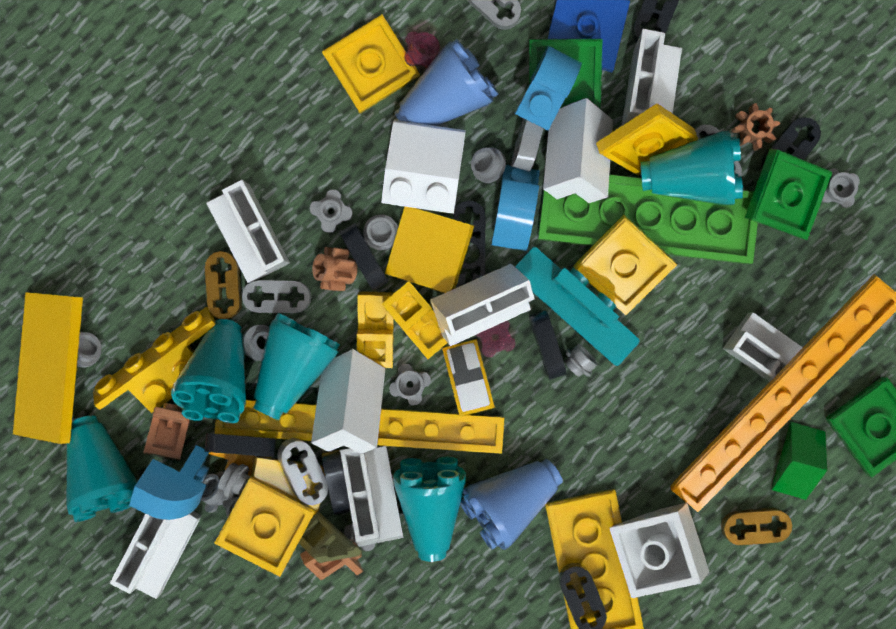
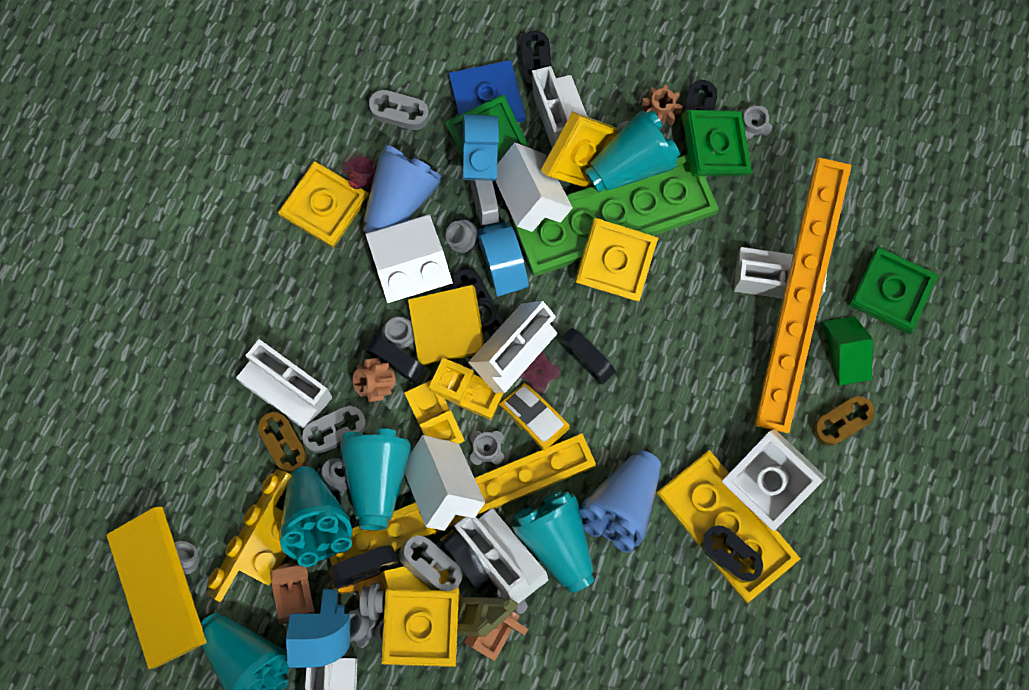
camera: 30 degrees left, 15 degrees down
light grey plate [310,190,352,232] -> none
teal bracket [515,247,640,366] -> none
light grey plate [565,344,598,377] -> none

